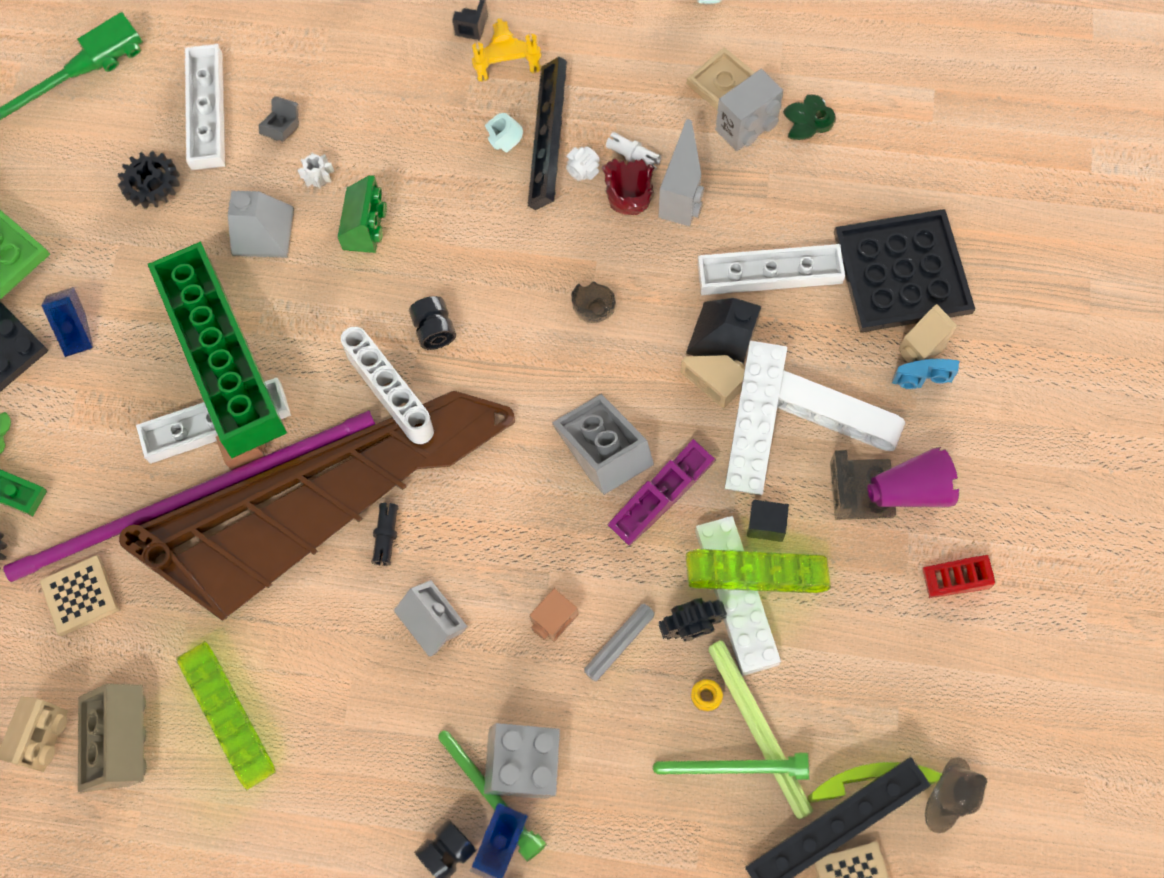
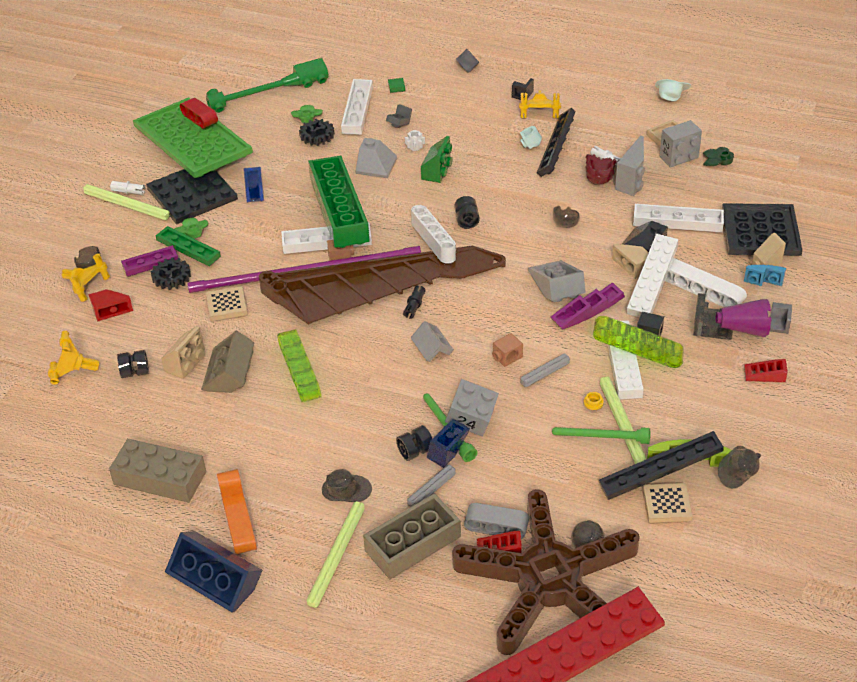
camera: 10 degrees right, 25 degrees down
white gear [566,147,600,181] -> none
black gear [658,598,727,642] -> none
none -> bright green plate [291,105,323,123]
none -> green tile [388,78,405,93]
none -> flat silver panel [770,302,792,334]

